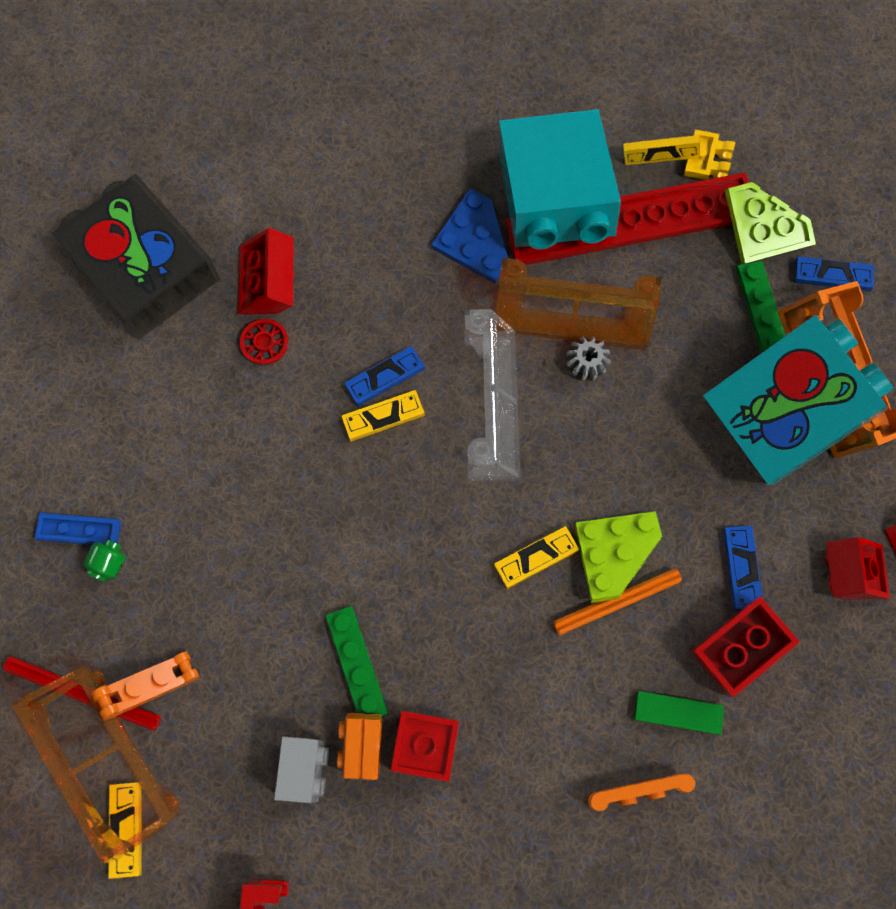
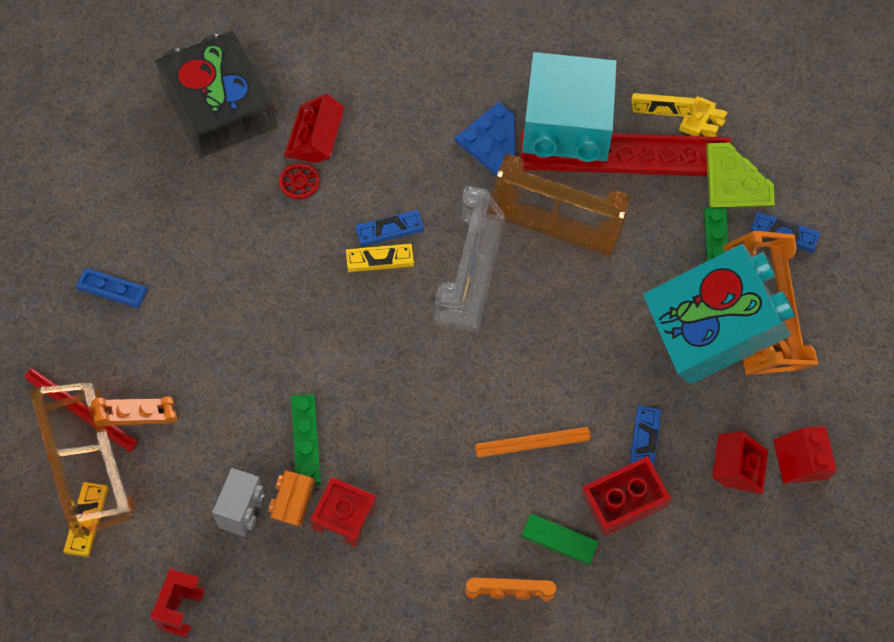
camera: 10 degrees right, 10 degrees down
green head [83,539,126,582] -> none
yellow tile [494,526,579,589] -> none
light grey gear [566,336,611,381] -> none
lime plate [575,511,662,603] -> none

